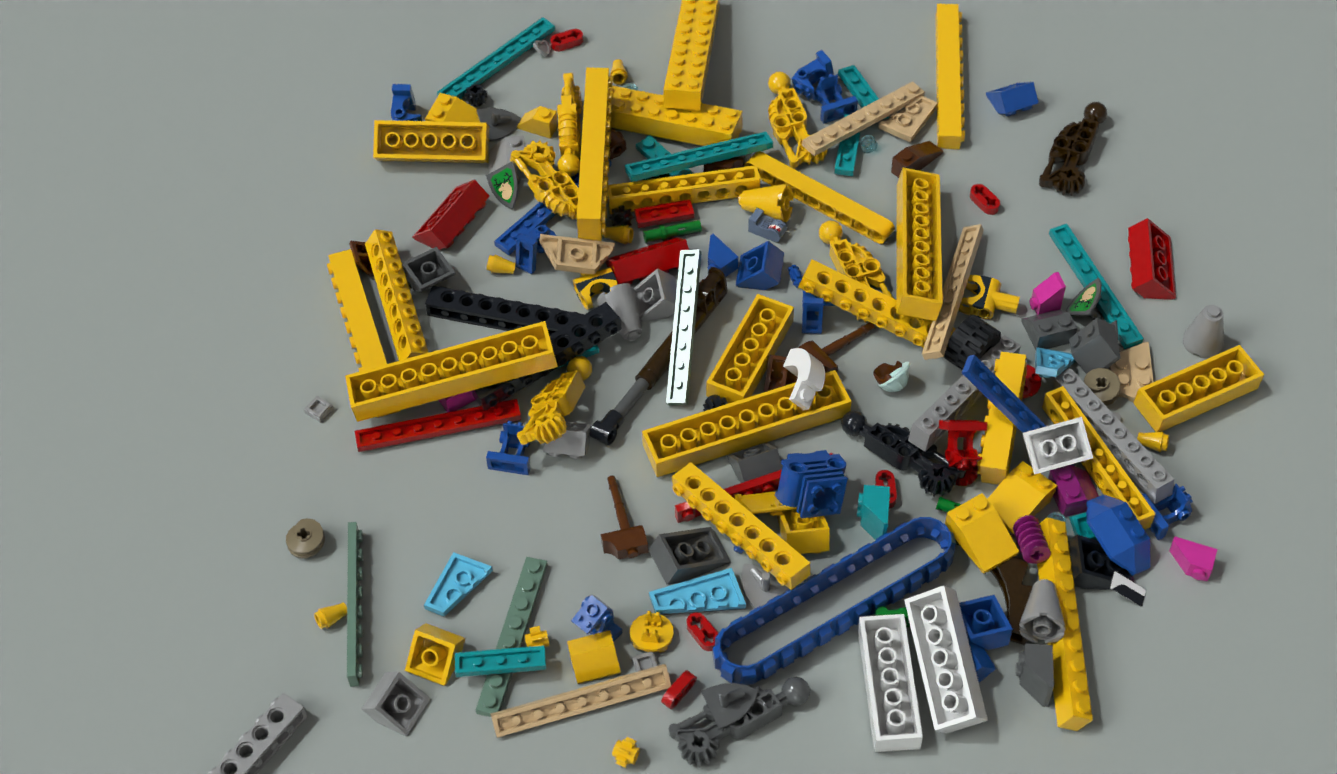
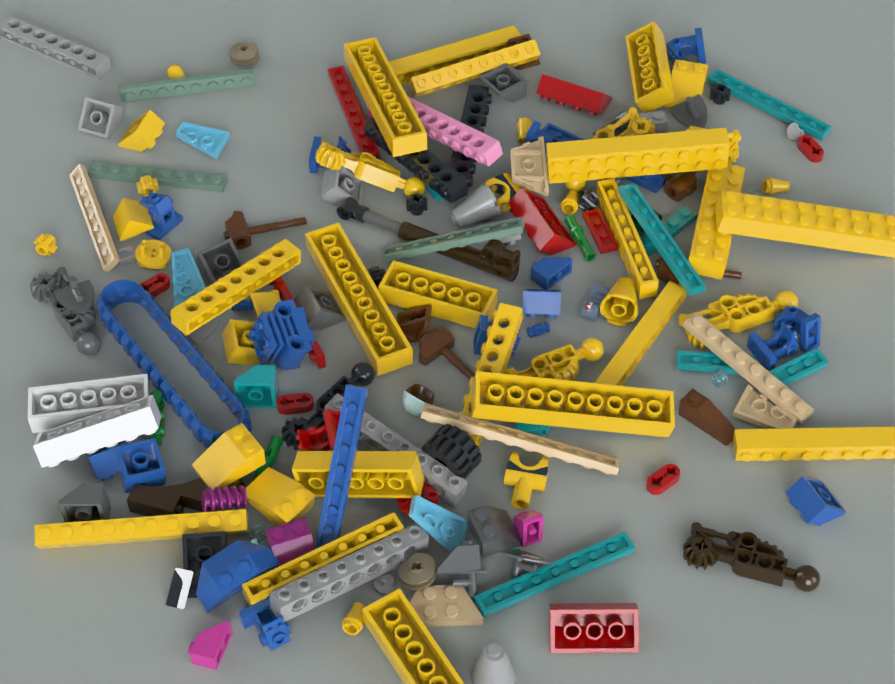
camera: 85 degrees right, 5 degrees down
teal plate [455,646,546,677] -> none
red beam [661,670,697,709] -> none
white arch [783,348,825,410] -> none
light grey cone [1019,579,1065,643] -> none
white slope [1023,417,1093,474] -> none
none -> black gear [406,193,428,216]
none -> bright pink brick [408,96,503,167]

